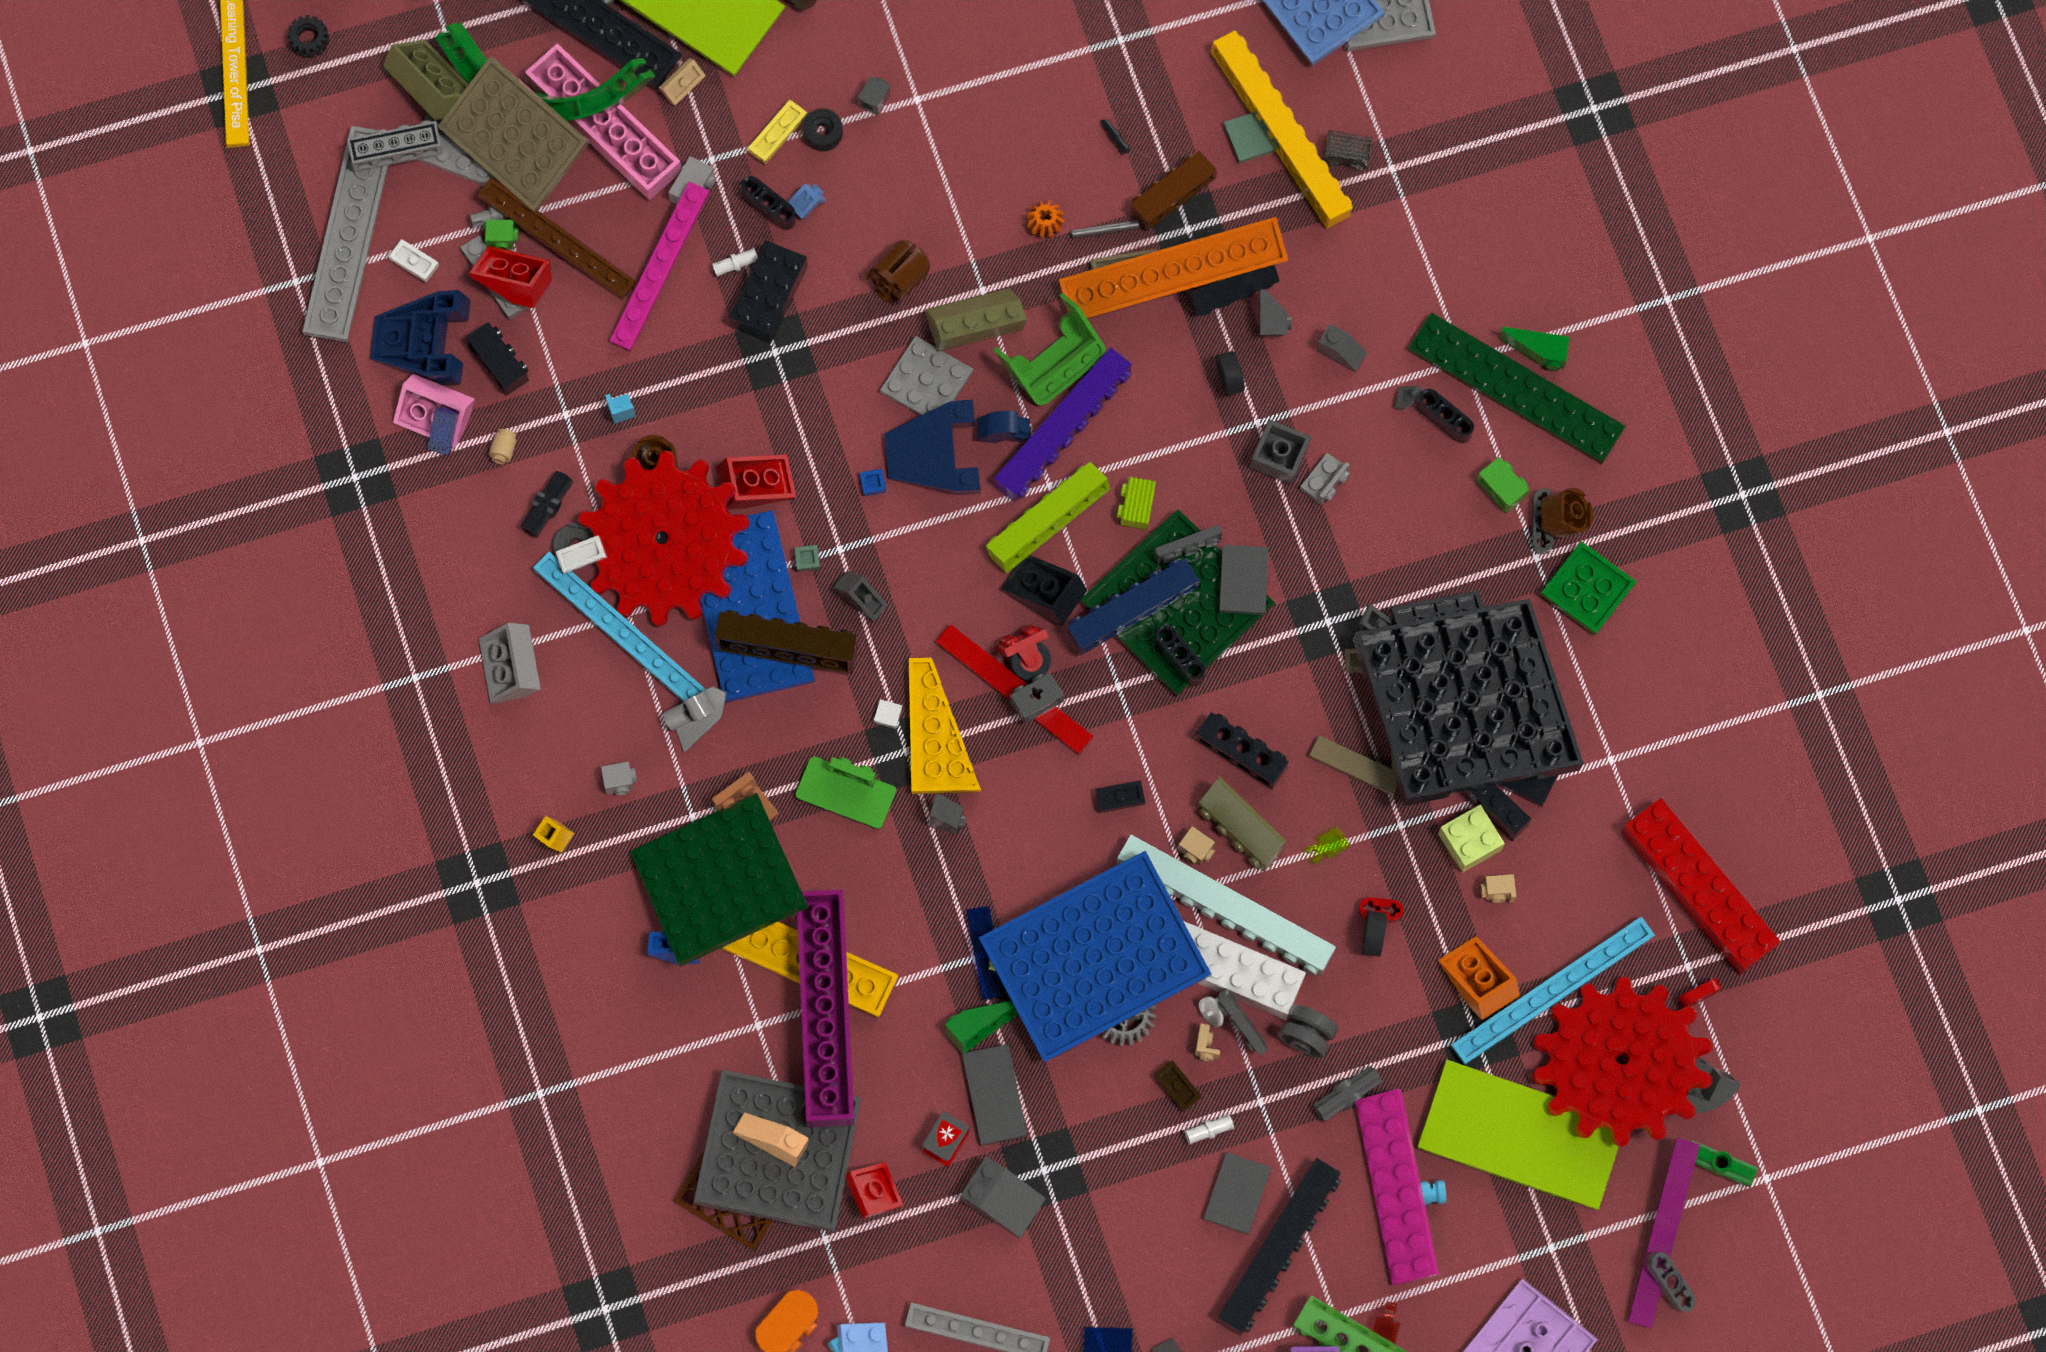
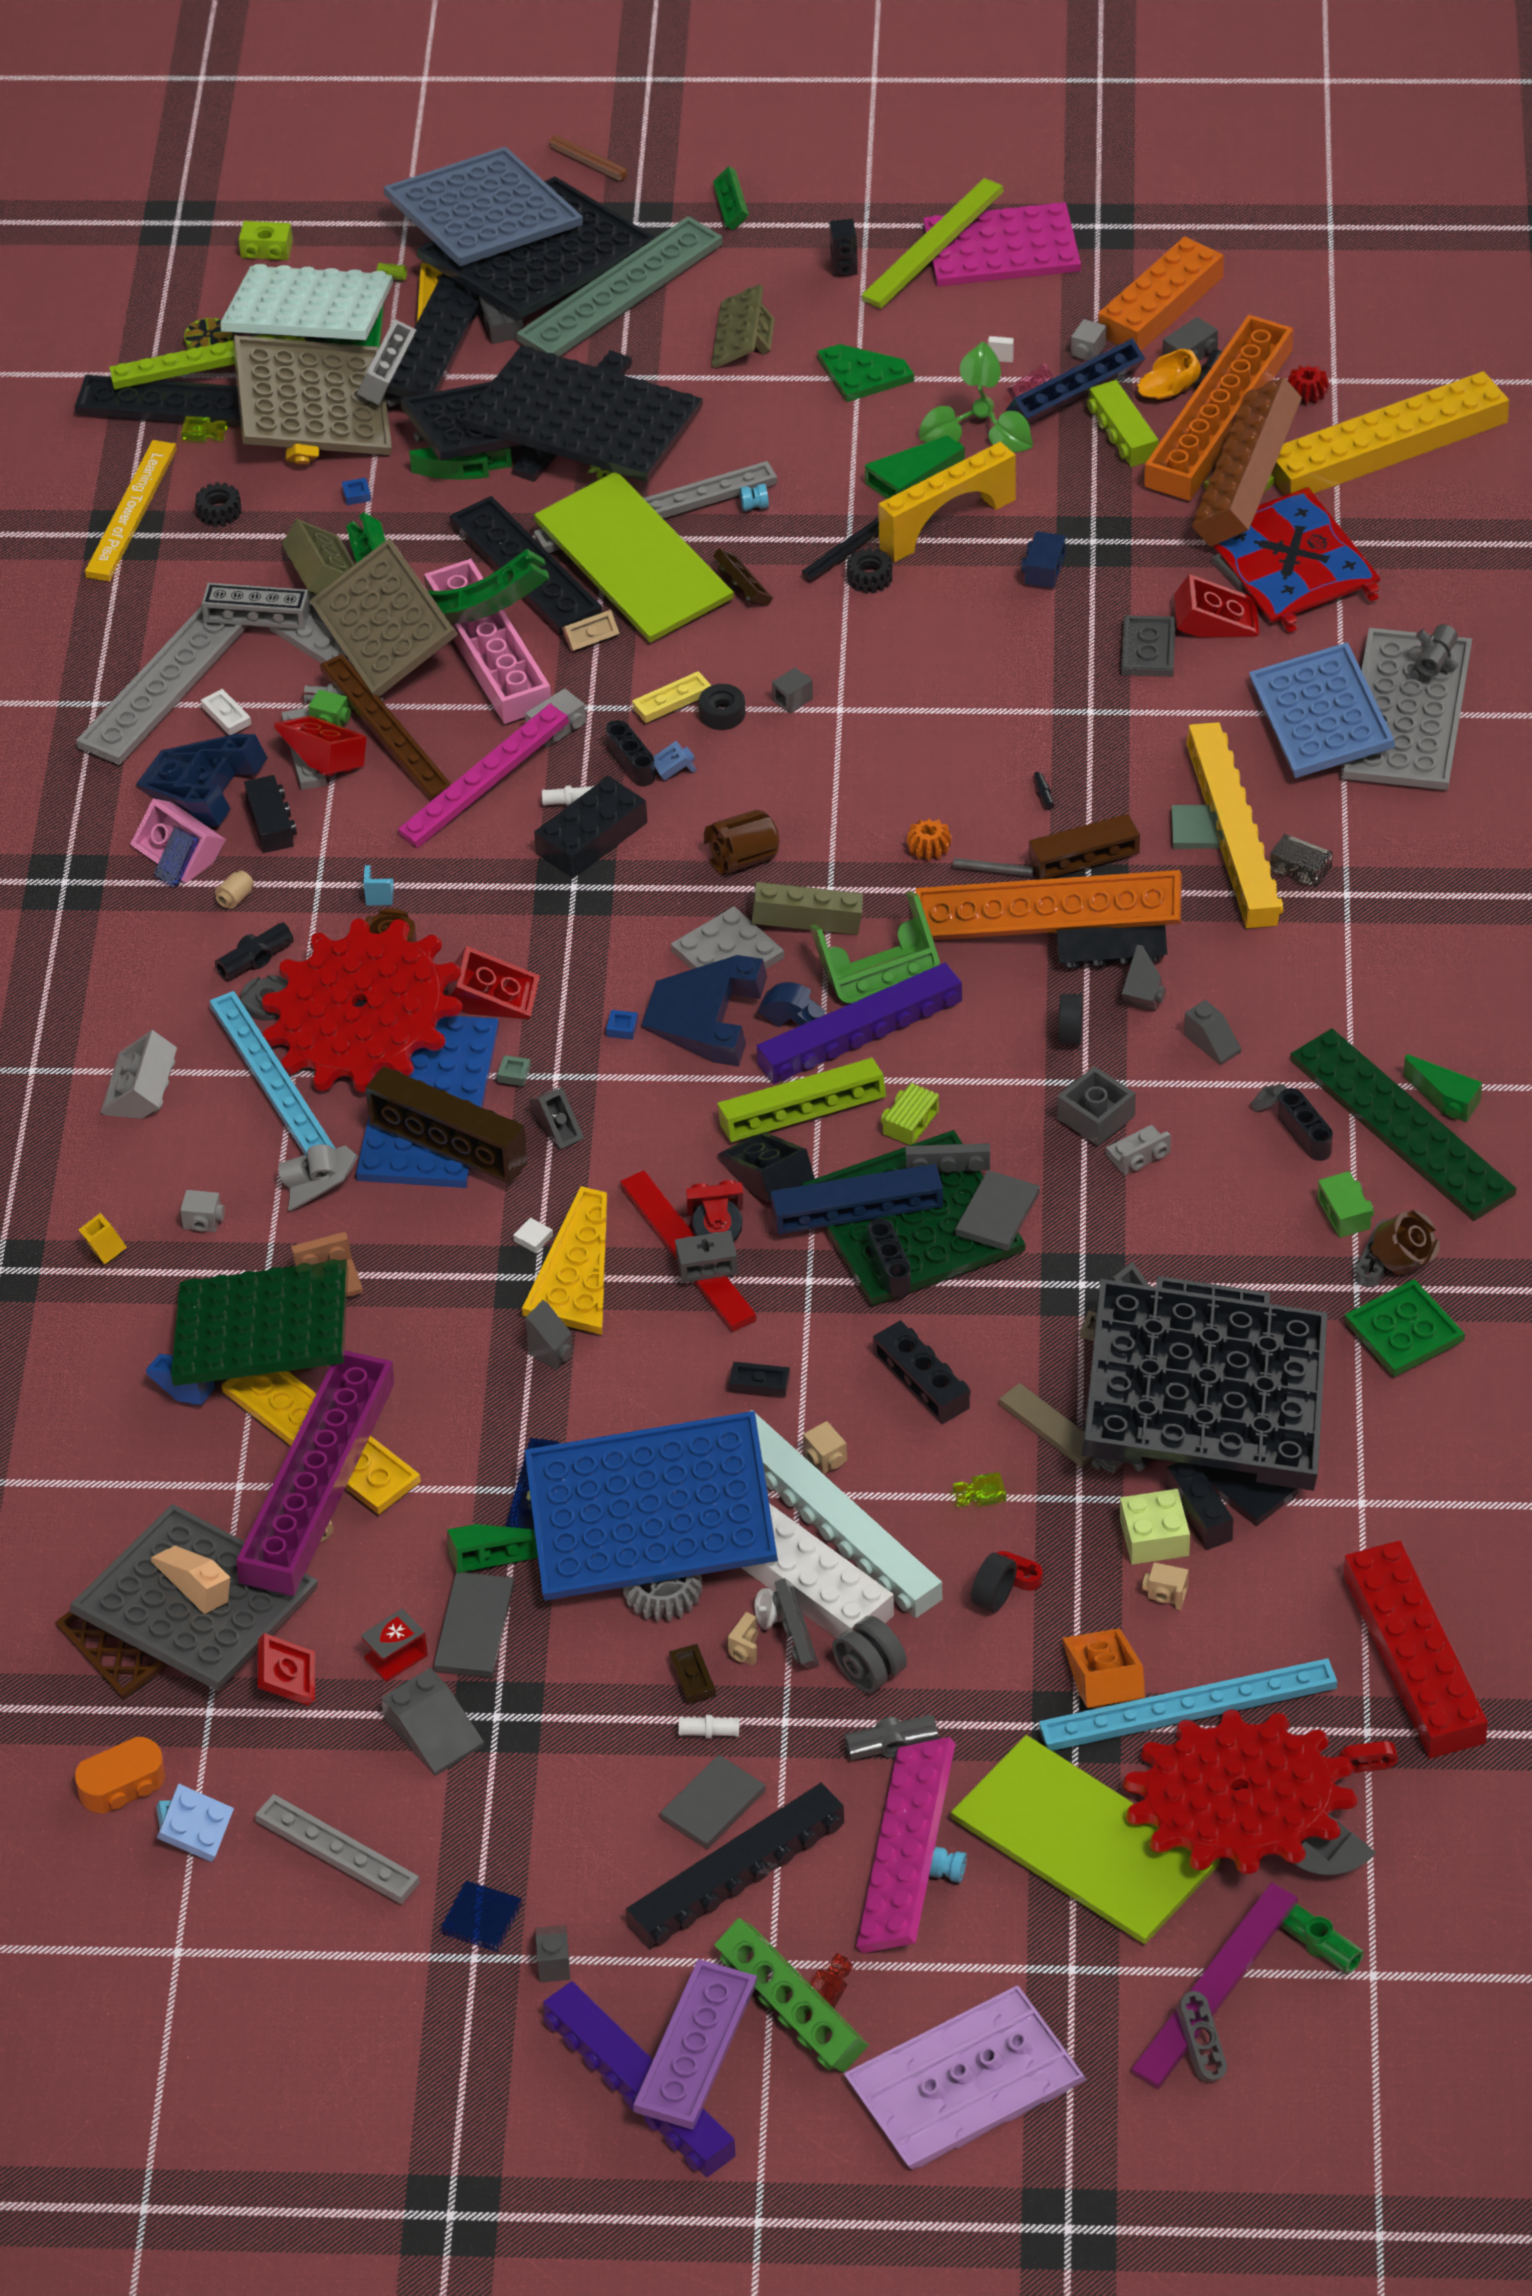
camera: 25 degrees right, 25 degrees down
white tile [556,536,607,574] -> none
bright green bracket [796,756,896,829] -> none
olive slope [1198,777,1287,872] -> none

